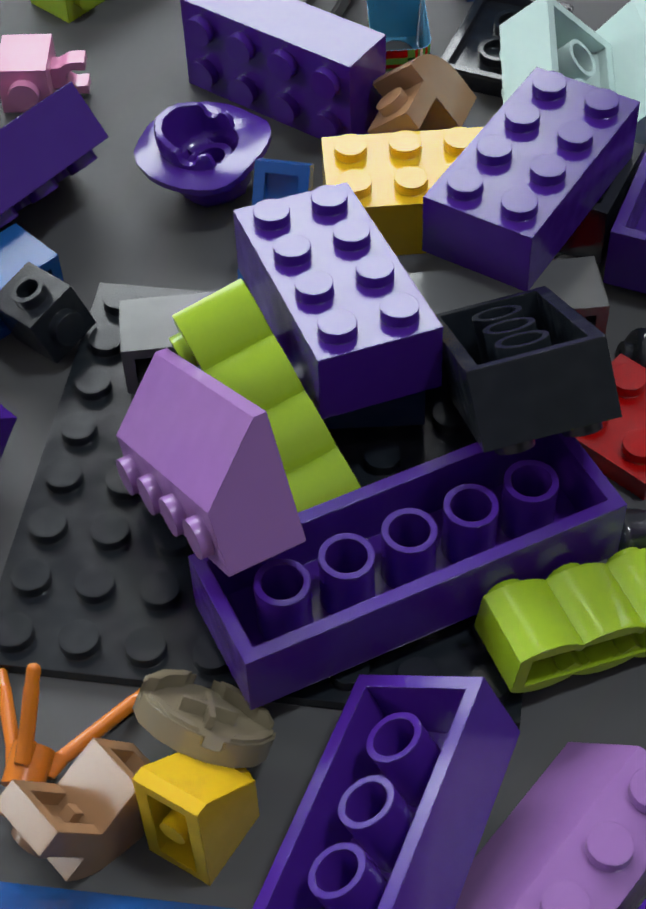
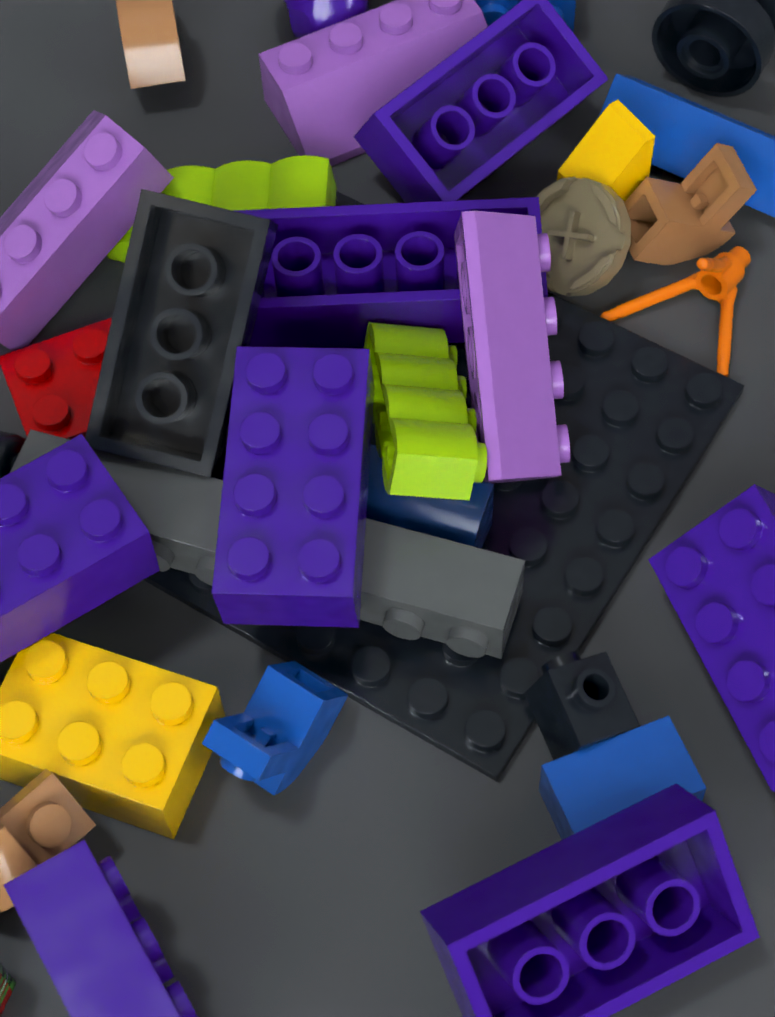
camera: 155 degrees left, 10 degrees up
dark purple hat [134,101,272,208] -> none

